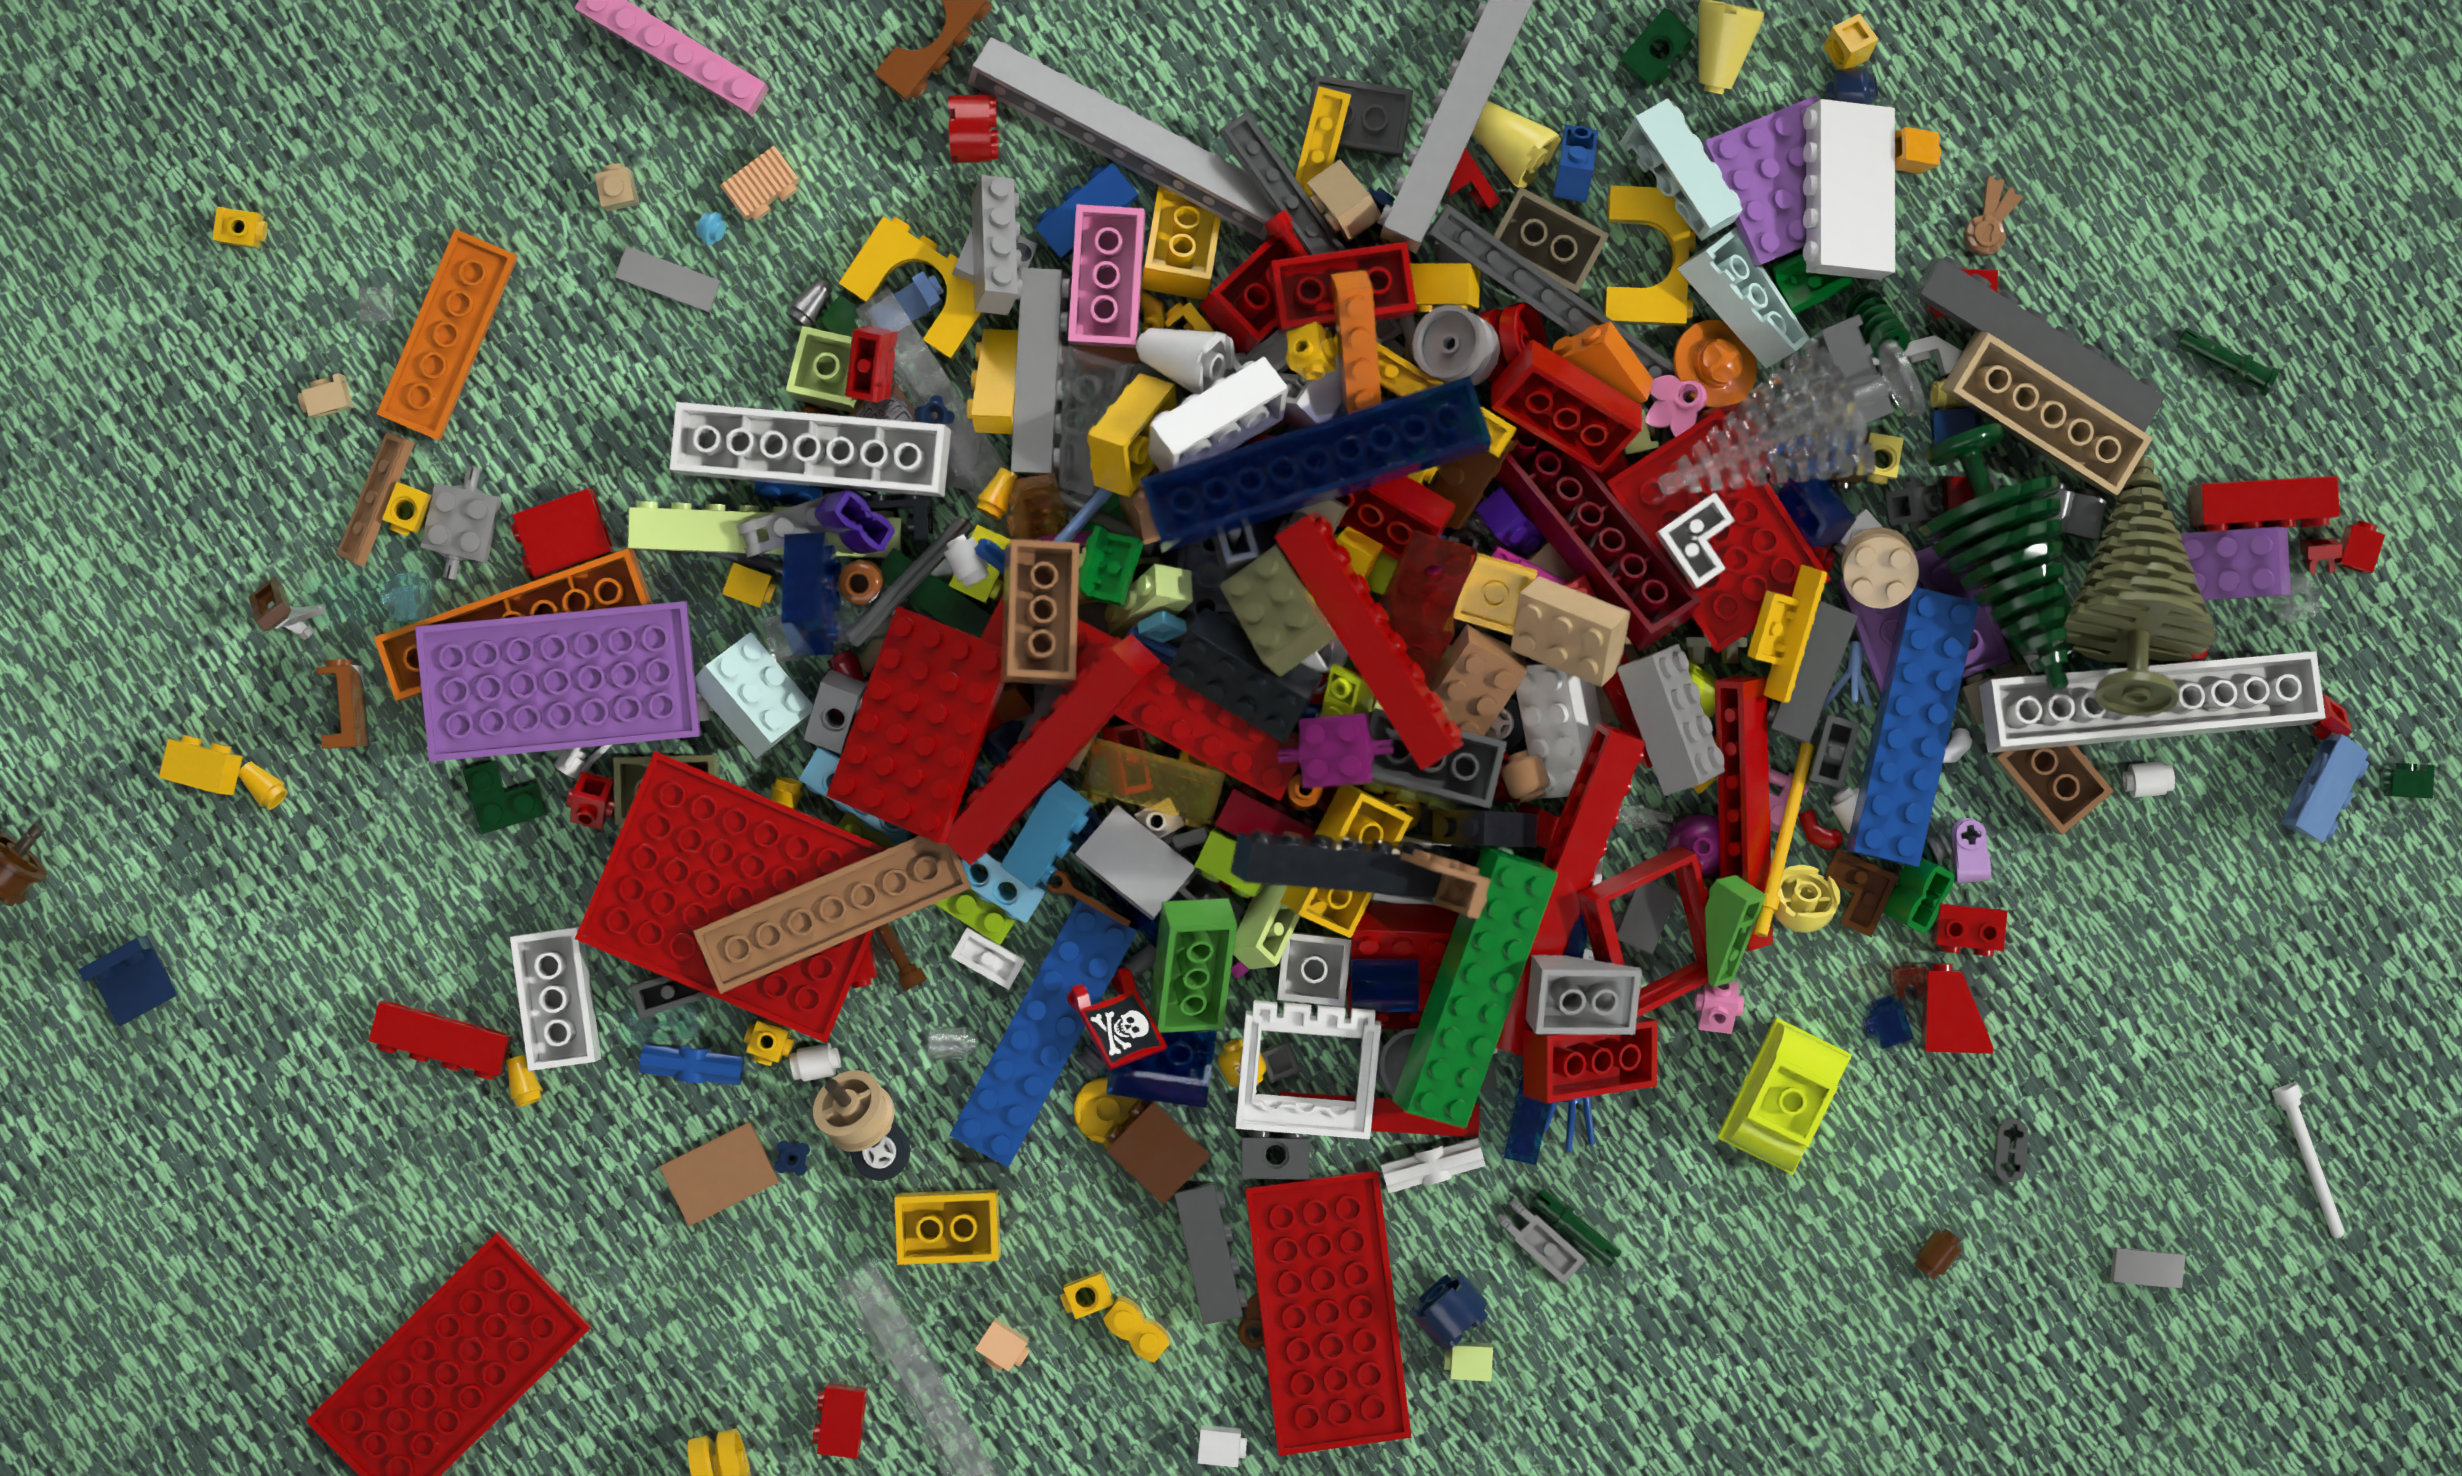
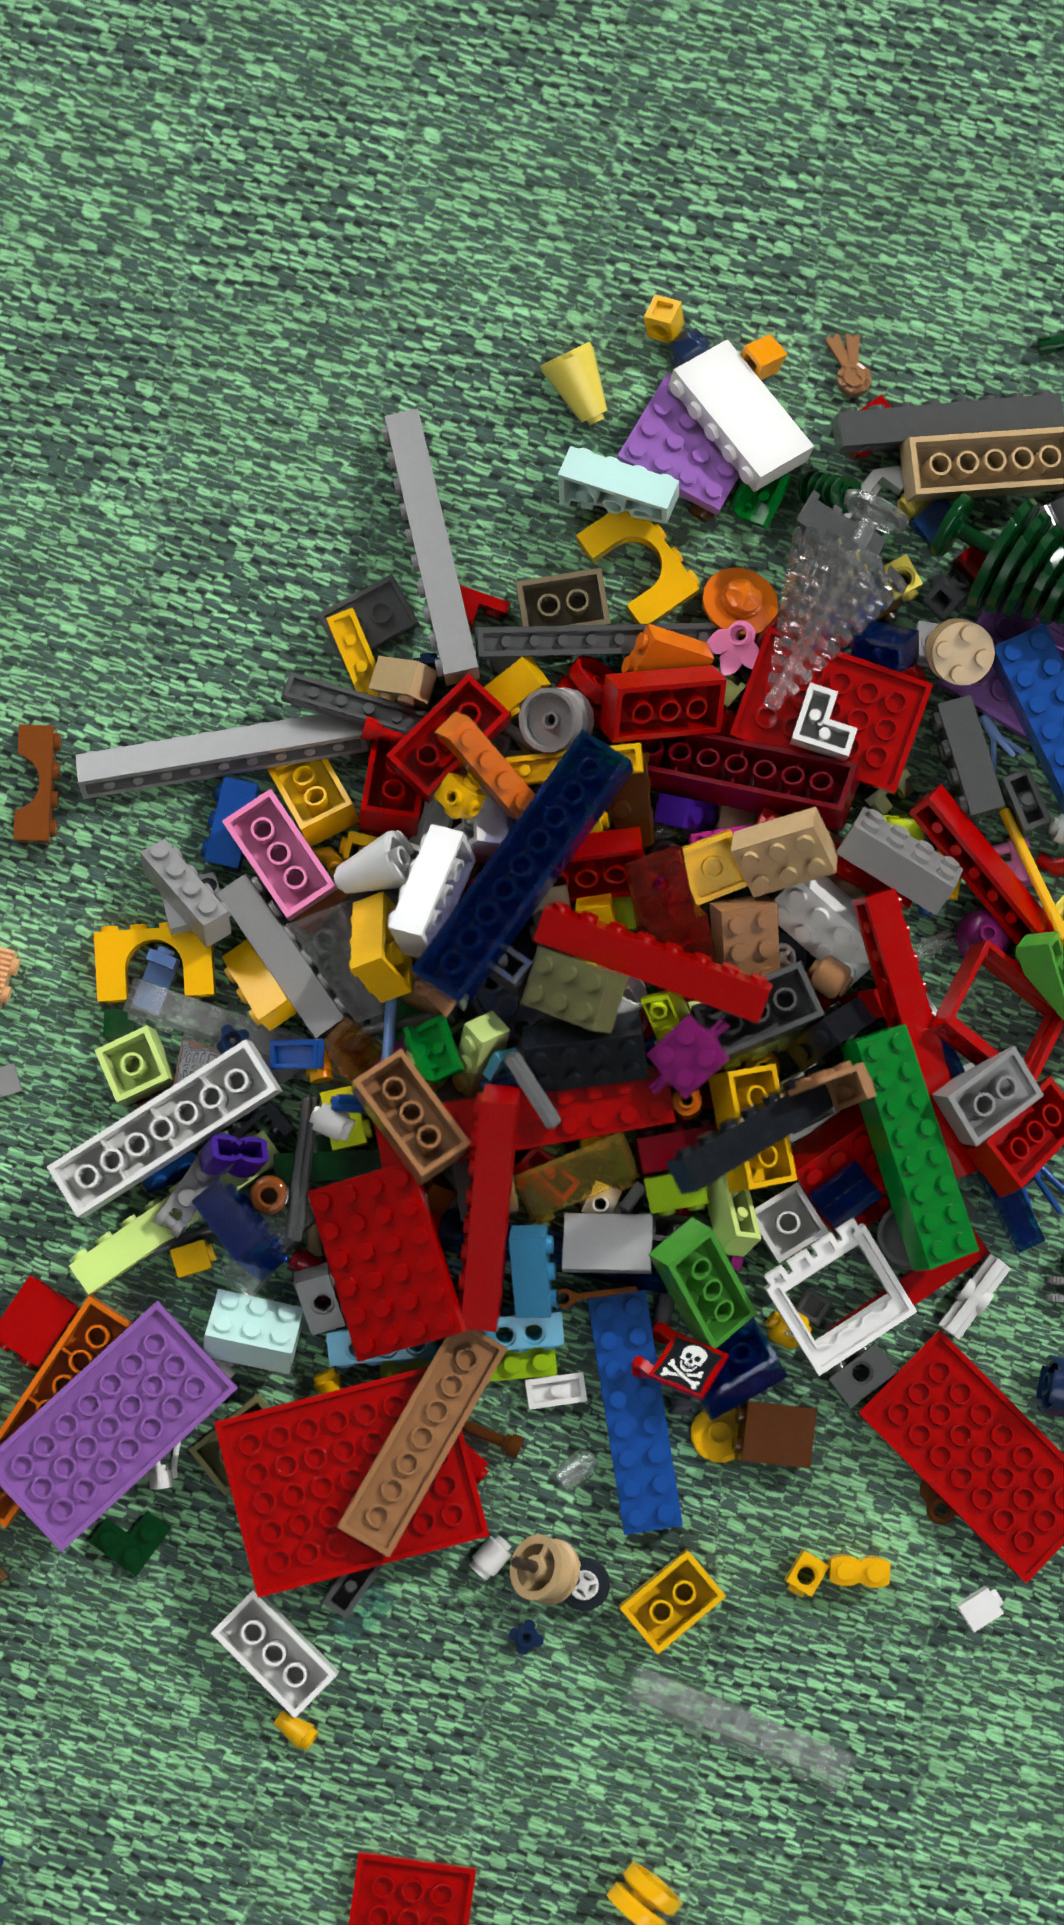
camera: 40 degrees left, 5 degrees down
red brick [368,1000,514,1080] -> none
red brick [566,771,615,830] -> none
blue piece [639,1044,744,1085] -> none
medium nougat tile [659,1121,780,1226] -> none
yellow brick [744,1018,795,1066] -> none
flat silver cone [786,278,833,327] -> none
red brick [812,1382,868,1459] -> none
red brick [845,326,898,402] -> none
red brick [948,94,999,164] -> none
light nougat brick [975,1317,1030,1372] -> none
dark grey brick [1175,1182,1248,1325] -> none
light yellow cone [1472,101,1561,188] -> none
blue slope [1553,124,1598,203] -> none
dark grey brick [1613,881,1678,954] -> none
dark green brick [1618,8,1695,89] -> none
light aqua wedge [1677,227,1810,368] -> none
yellow bracket [1747,565,1827,703] -> none
none -> blue tile [270,1039,324,1070]
none -> dark grey axle [504,1051,561,1129]

